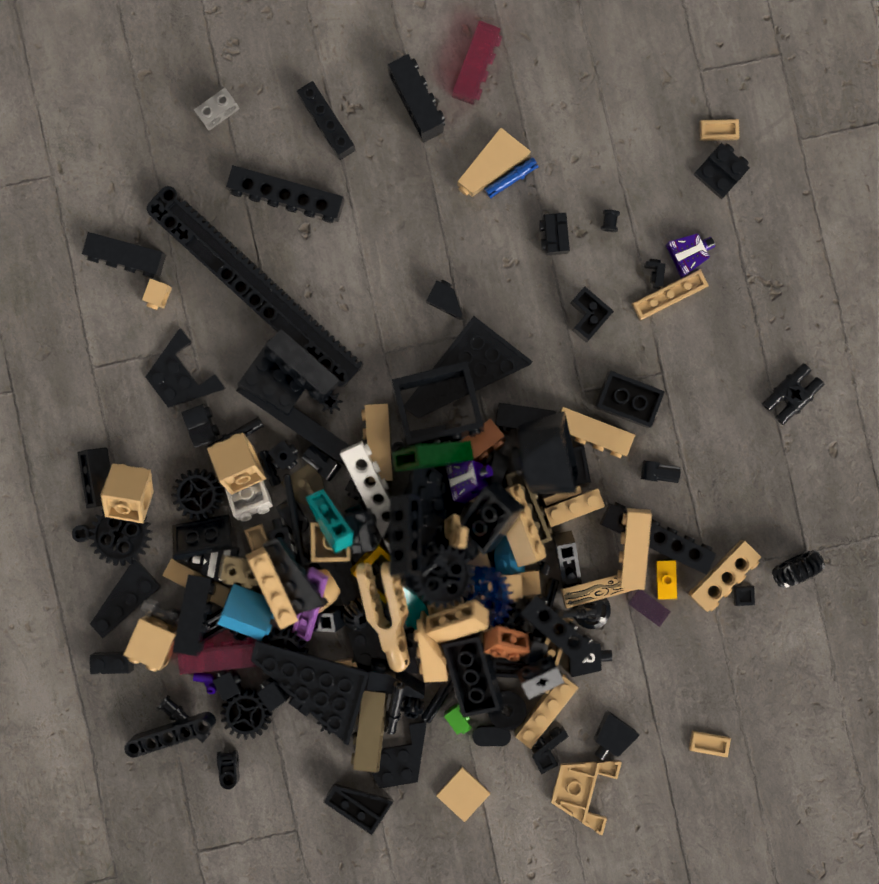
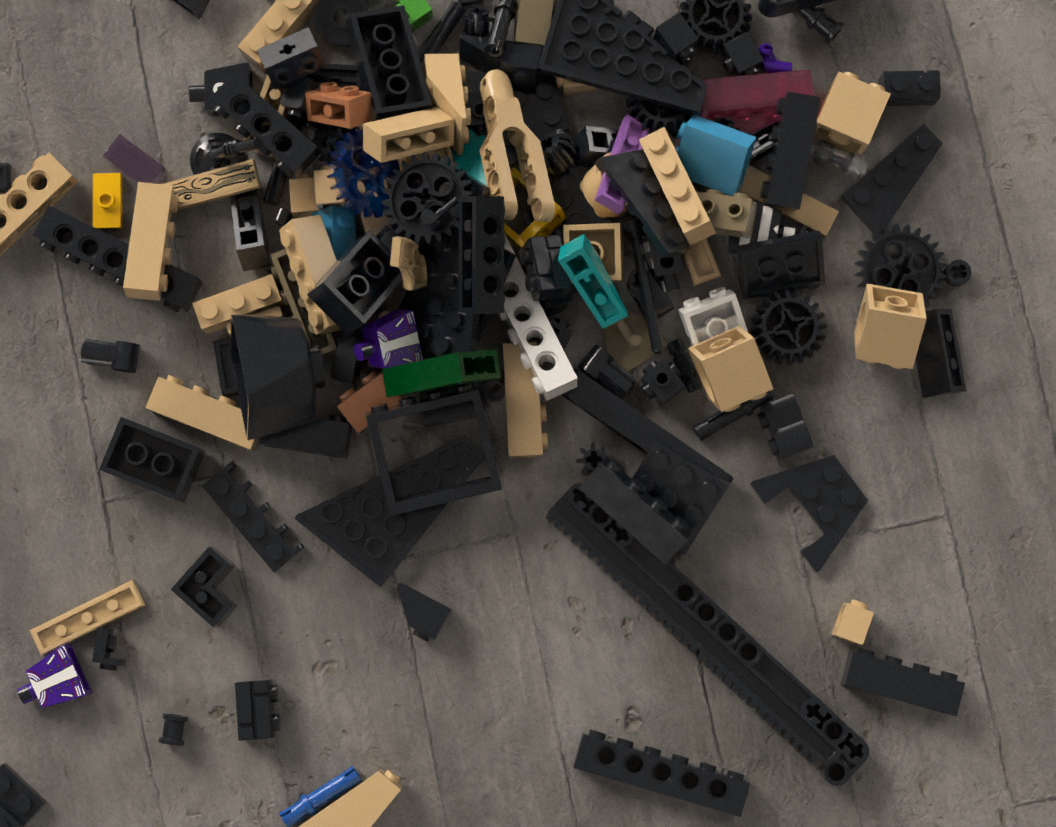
camera: 175 degrees left, 5 degrees down
none -> black hinge [202,461,305,573]

